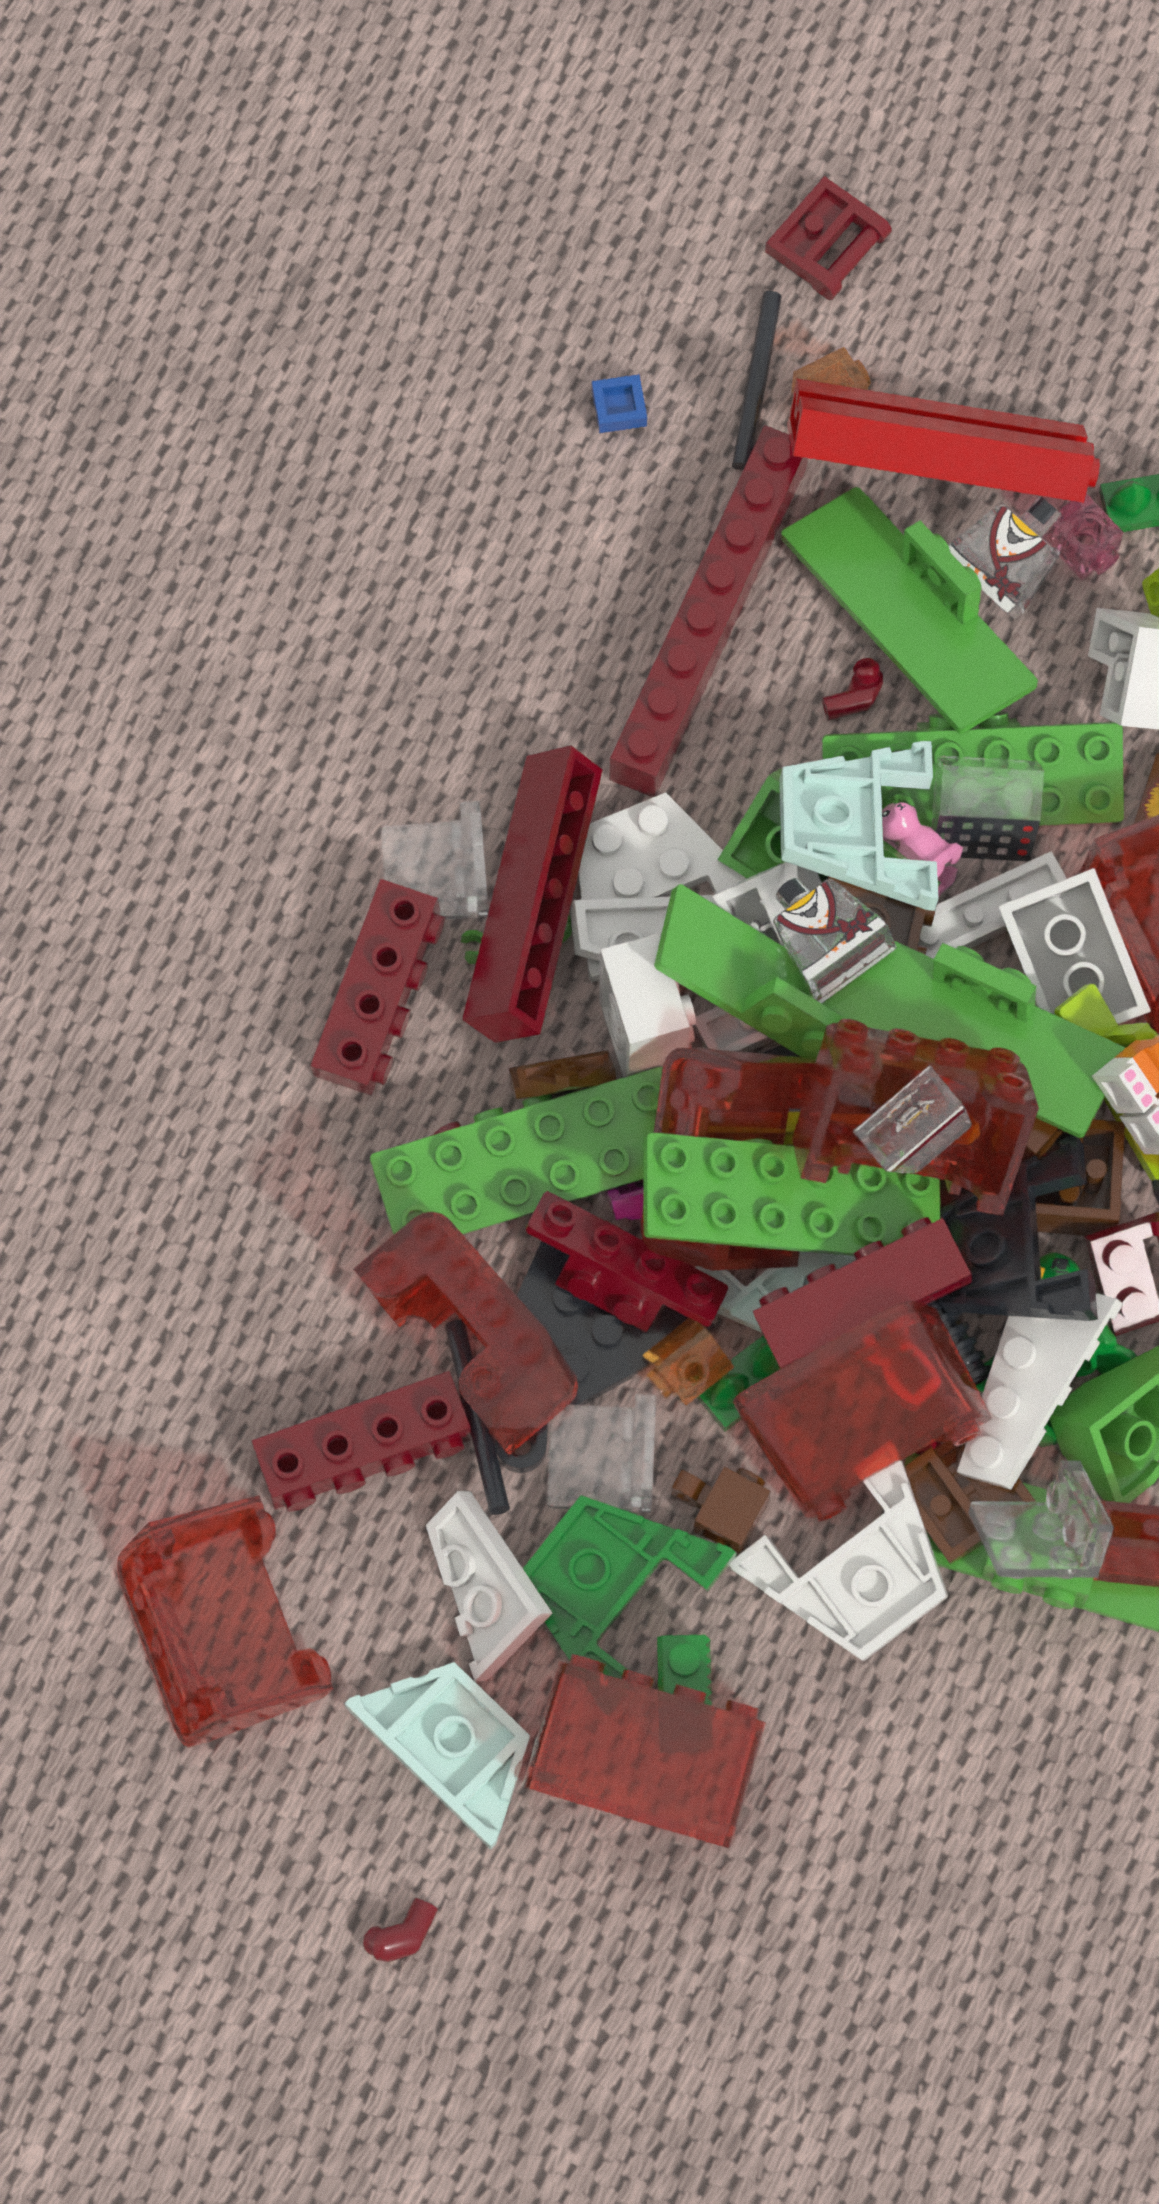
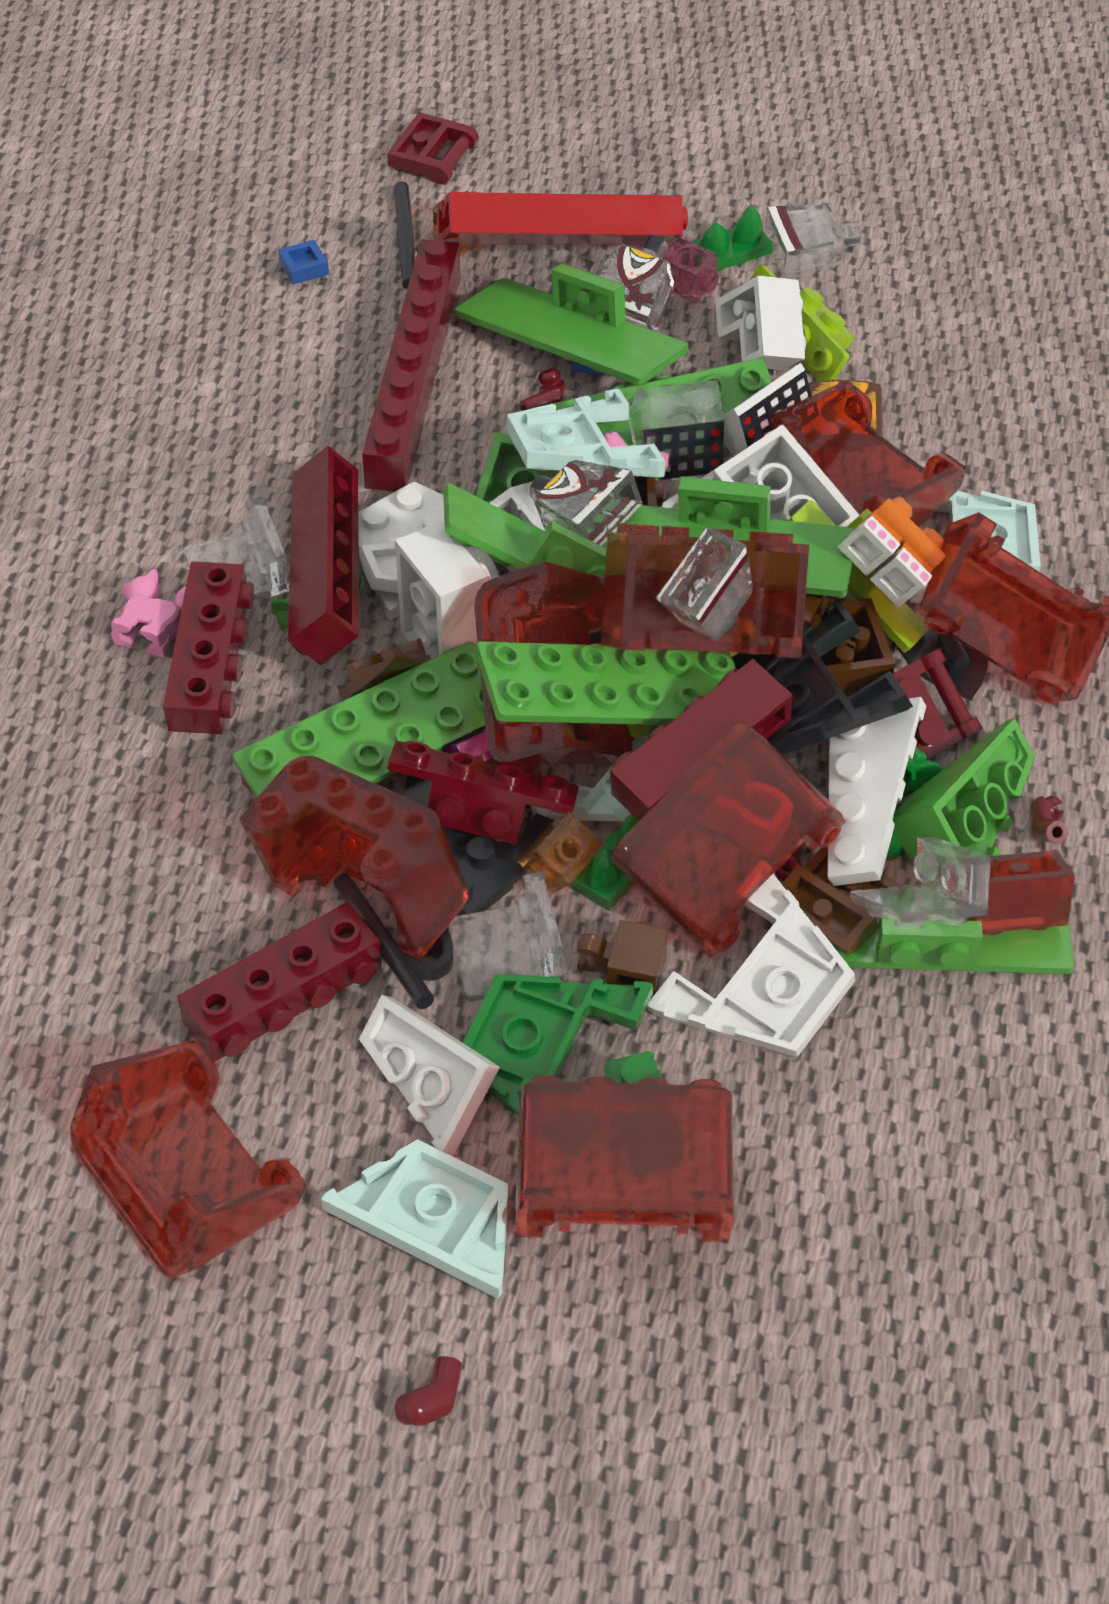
camera: 15 degrees left, 20 degrees down
none -> bright pink animal [111,569,186,658]
none -> slope [717,363,816,457]

